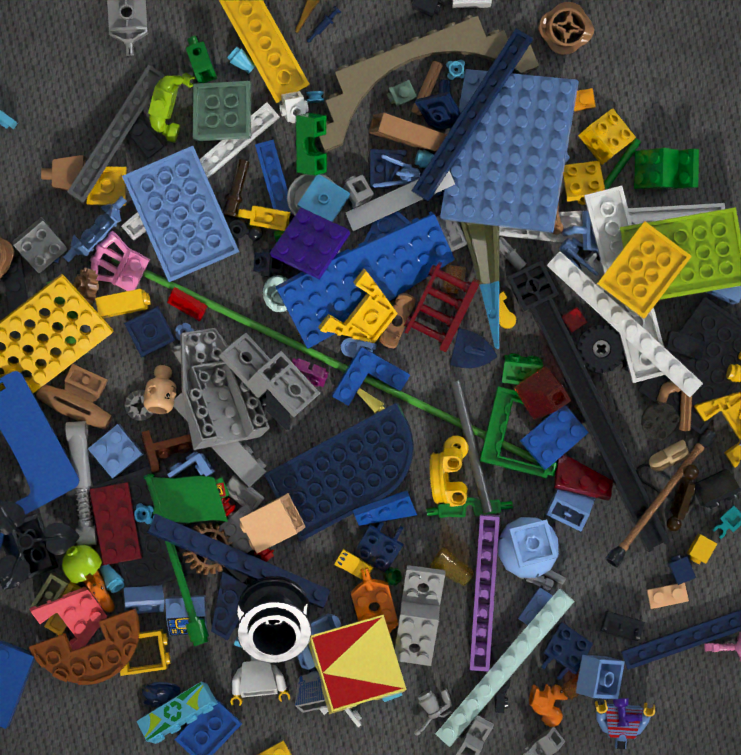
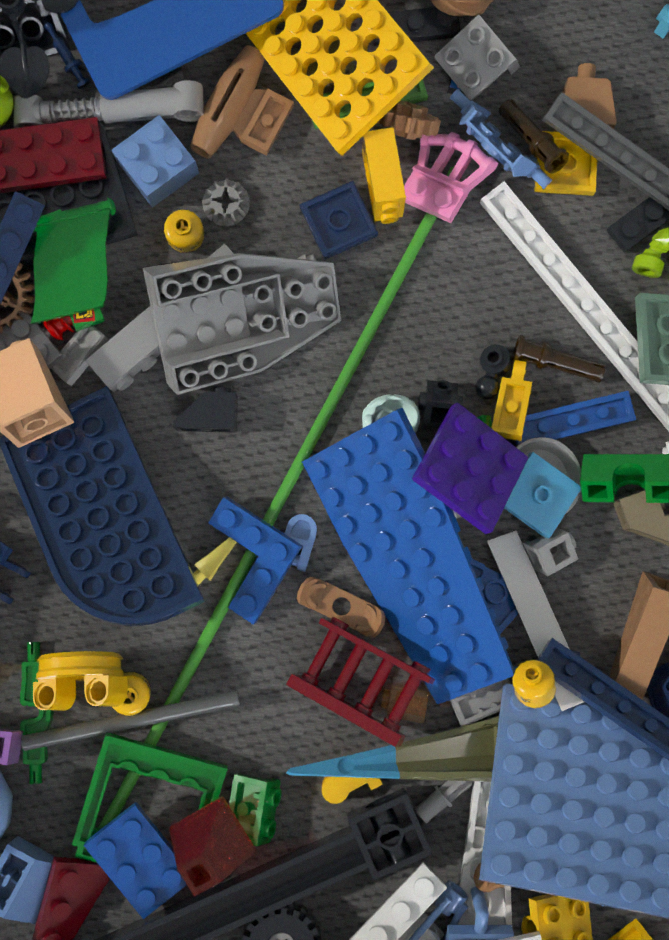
camera: 90 degrees right, 5 degrees down
medium blue plate [122,146,239,282] -> none
dark azure plate [134,503,154,524] -> none
copper bracket [142,430,193,474] -> none
light nougat piece [143,365,176,414] -> none
red plate [167,287,208,321] -> none
medium blue bracket [167,452,216,478] -> none
medium blue plate [175,323,194,340] -> none
light grey bracket [219,333,320,417] -> none
magenta hinge [292,358,329,387] -> none
yellow wing [318,269,398,343] -> none
blue wing [353,490,417,526] -> none
dark blue wing [369,149,407,189] -> none
medium blue plant [373,155,420,187] -> none
medium azure cone [415,149,434,168] -> none
dark blue shield [450,328,497,368] -> none
red tile [562,307,588,333] -> none
none -> dark blue piece [45,22,91,89]
none -> yellow head [164,210,204,253]
none -> dark brown pin [499,99,569,174]
none -> yellow head [512,660,556,708]

